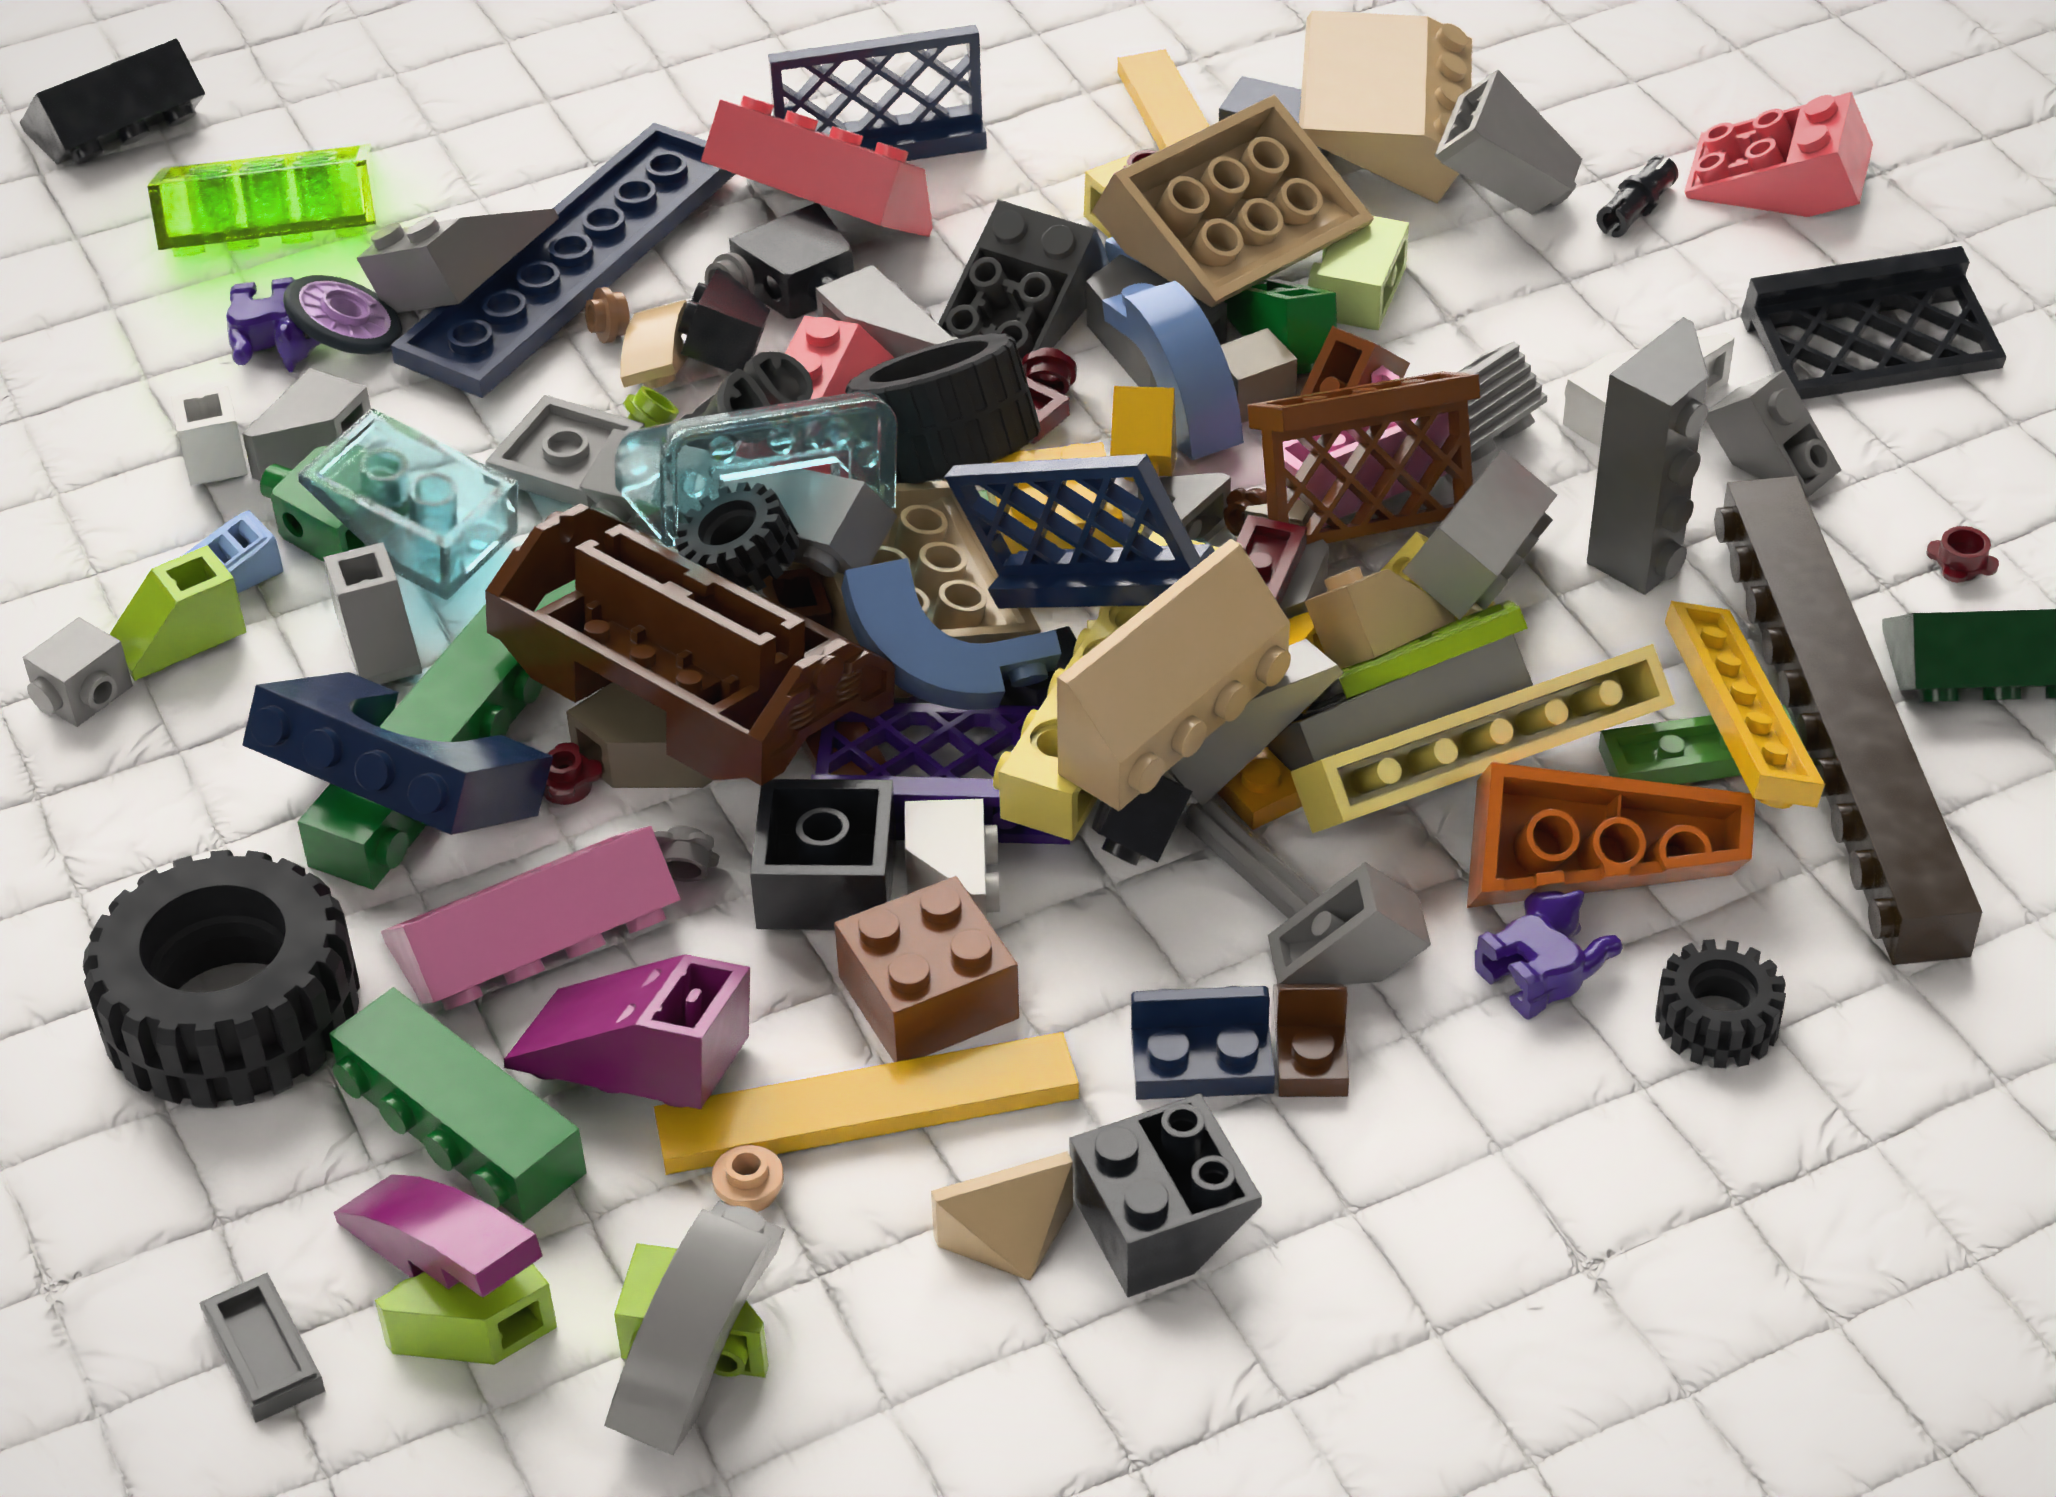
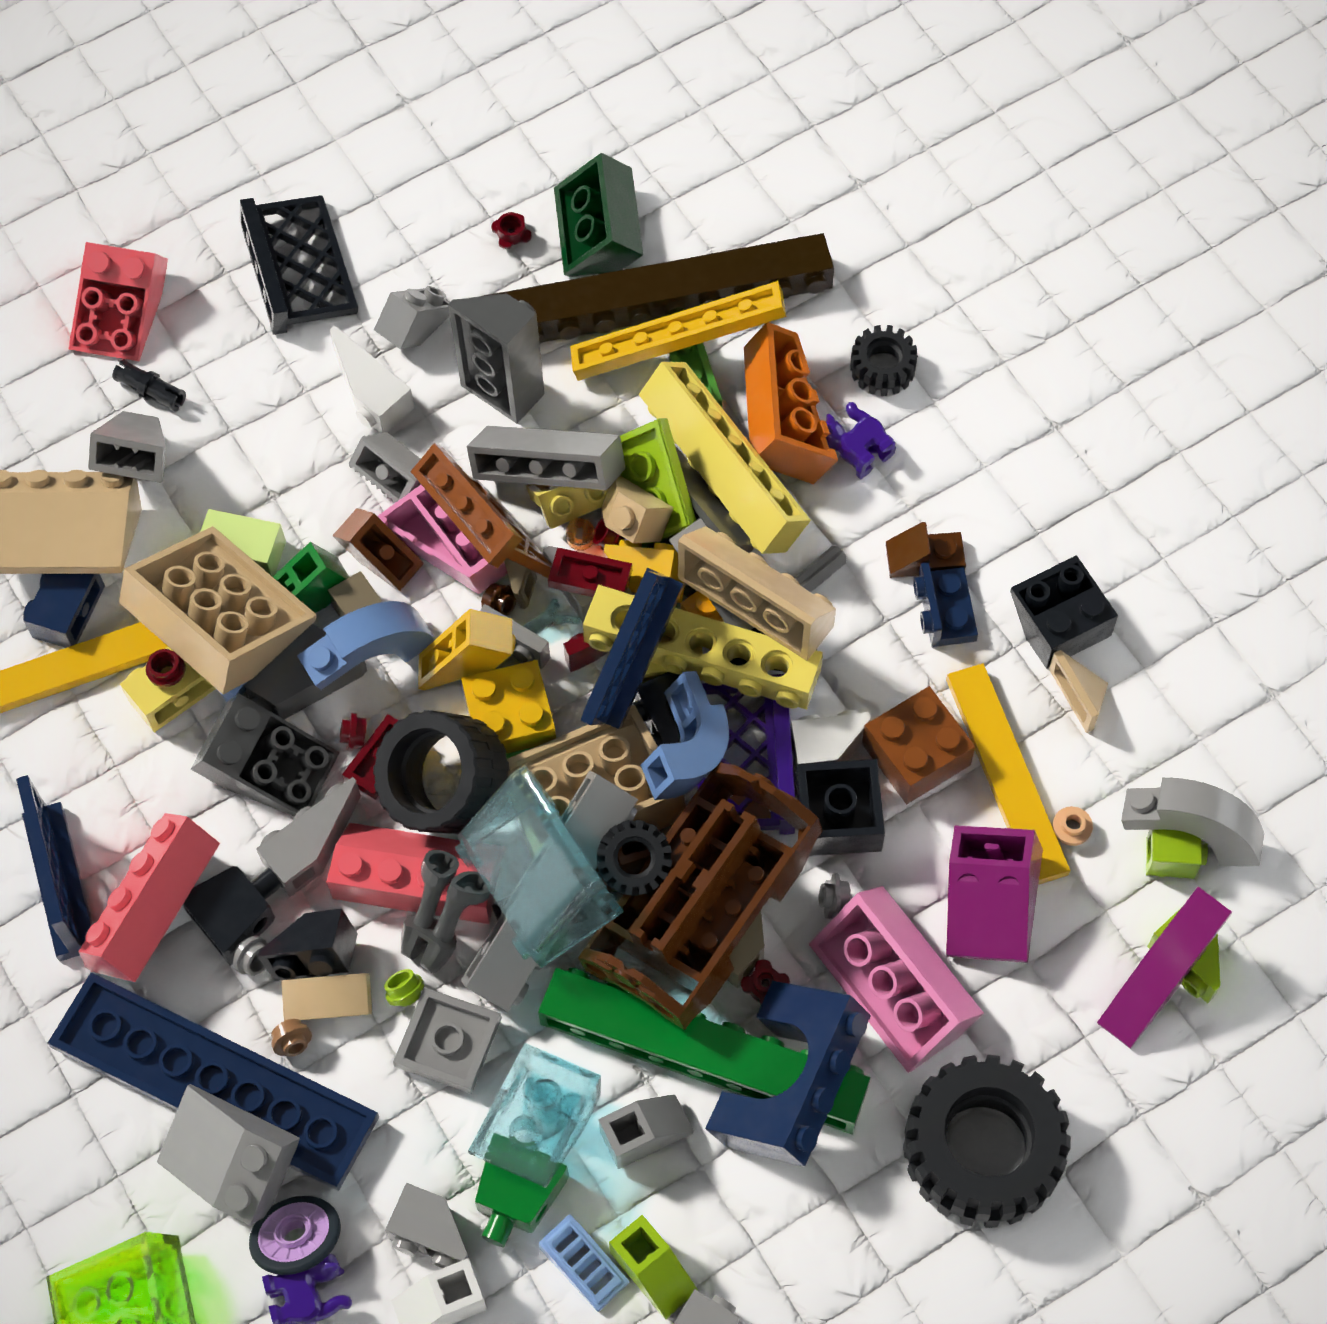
camera: 95 degrees left, 20 degrees up
tile [199,1272,326,1423] -> none
brick [329,987,587,1224] -> none
light grey slope [1267,862,1431,985] -> none

